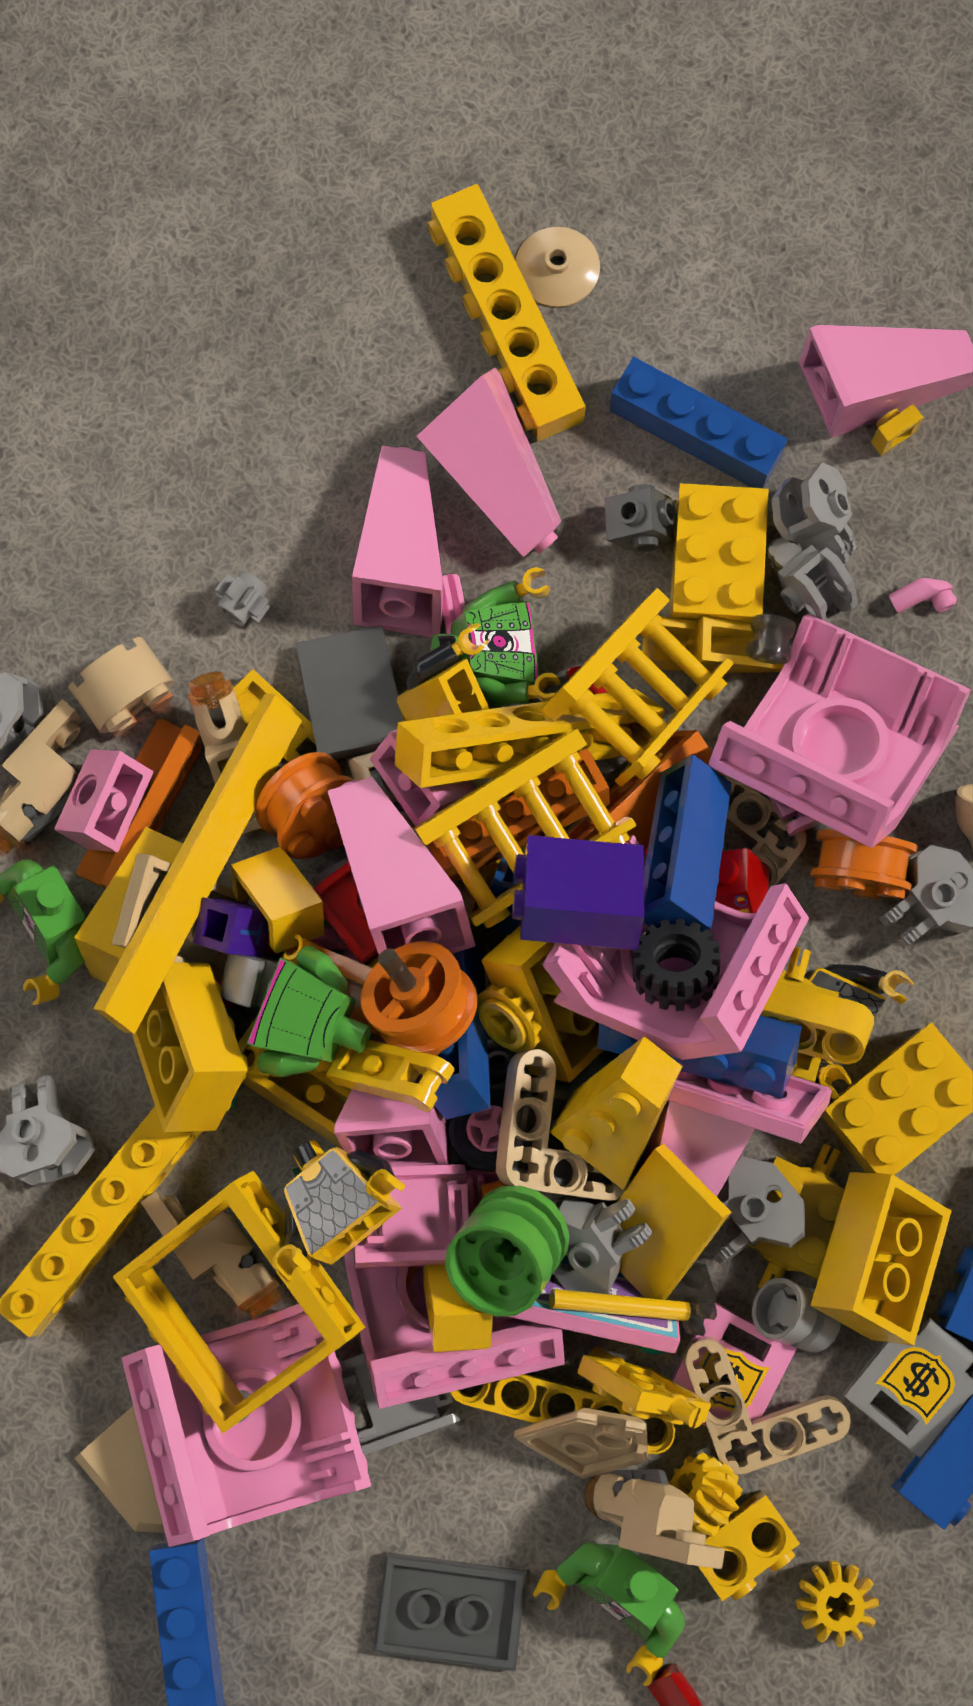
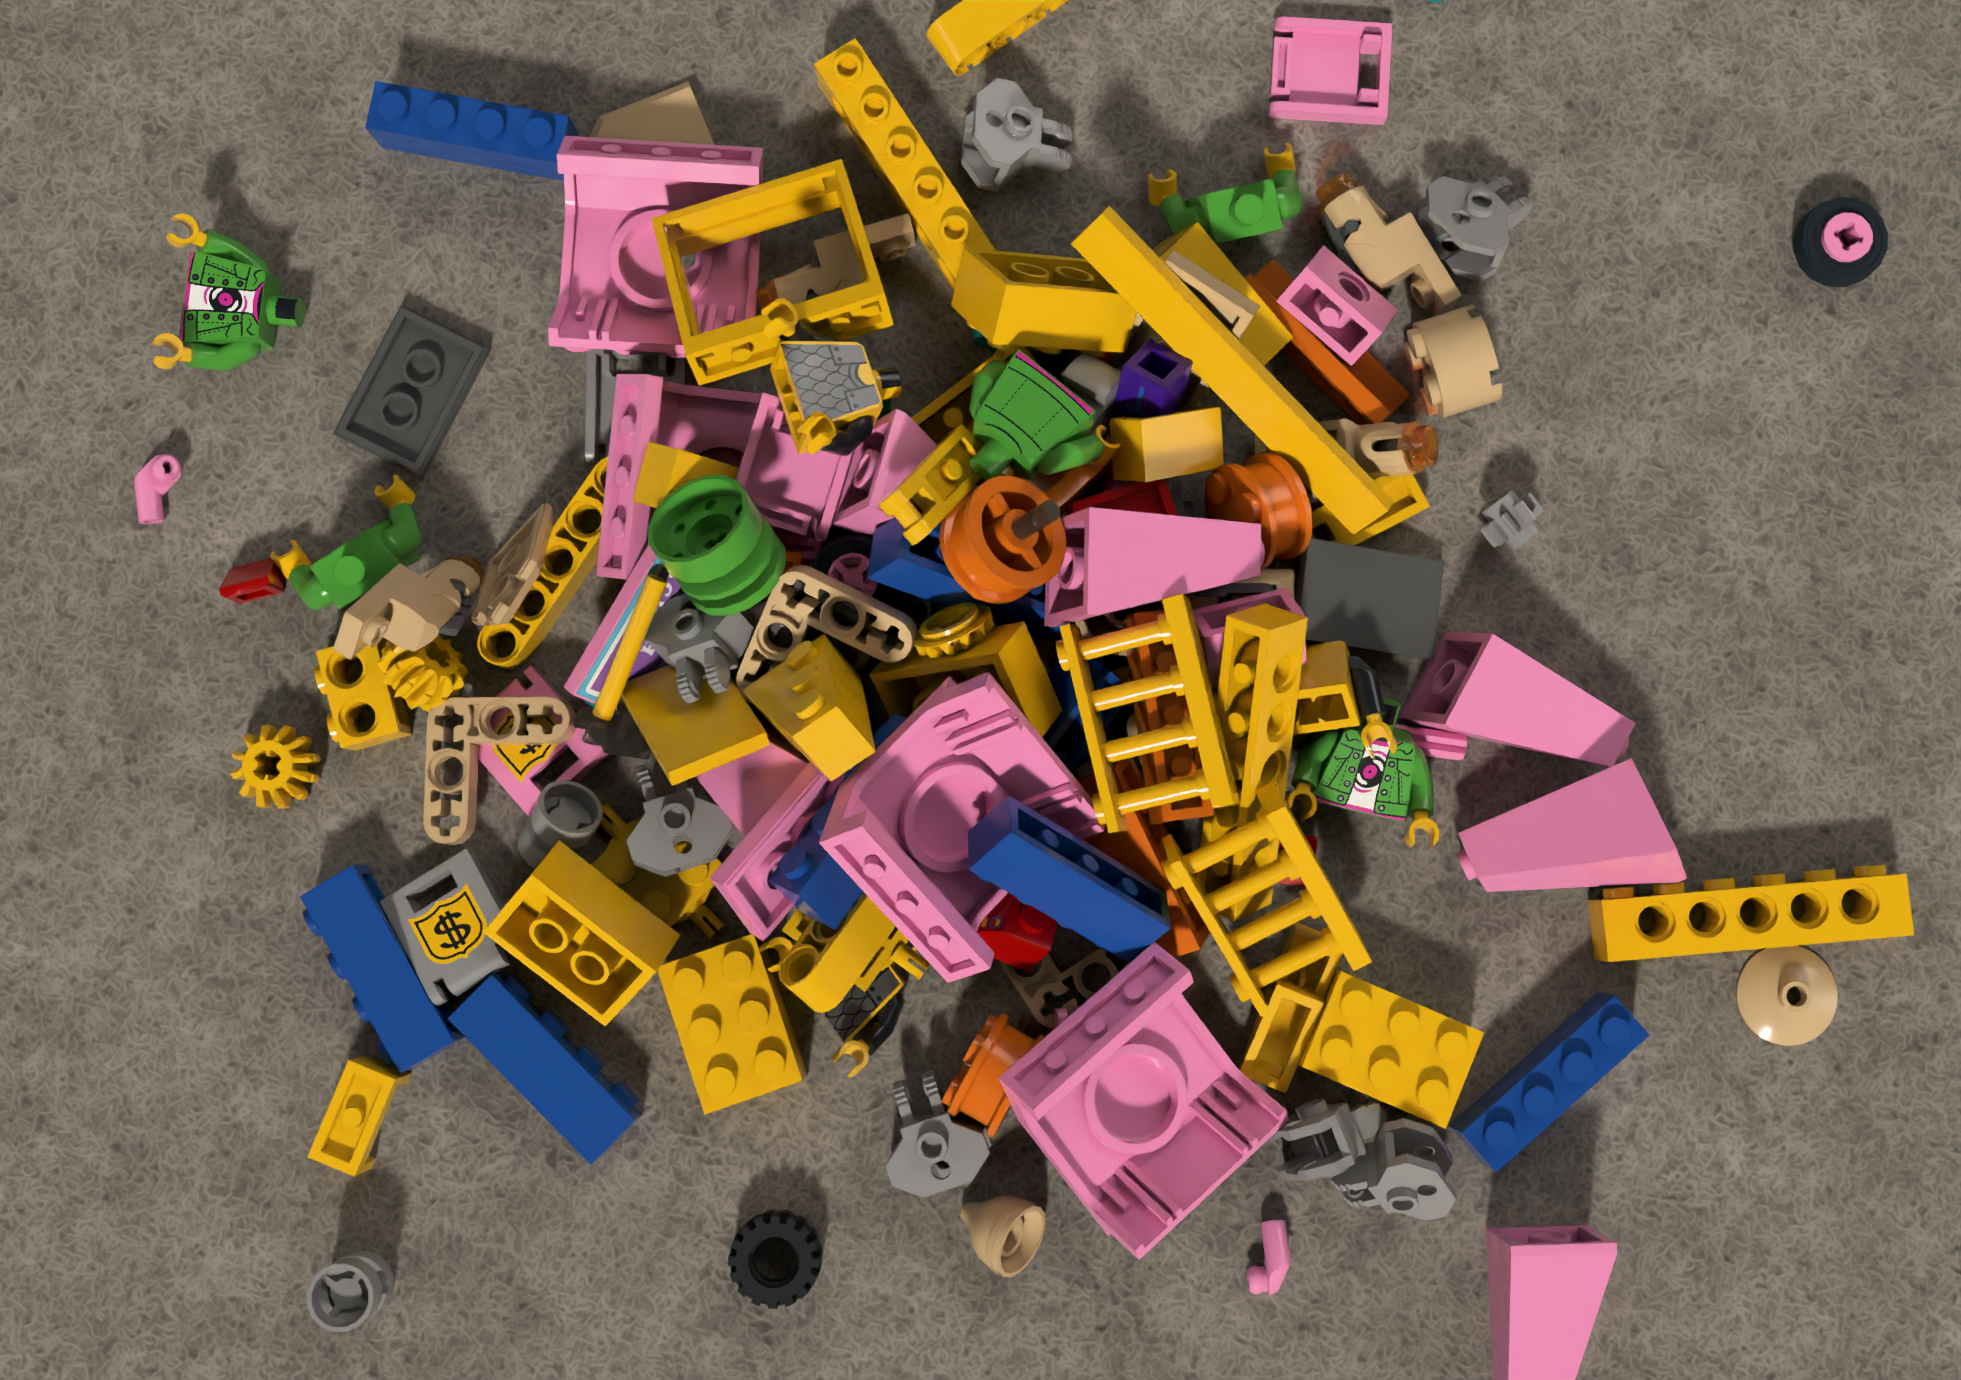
camera: 110 degrees right, 5 degrees up
dark purple brick [512,835,644,950] -> none
yellow plate [577,1347,711,1428] -> none
dark grey brick [604,484,677,552] -> none
black tyre [632,919,720,1011] -> none
clear smoke wheel [746,614,796,664] -> none
yellow plate [871,404,924,456] -> none

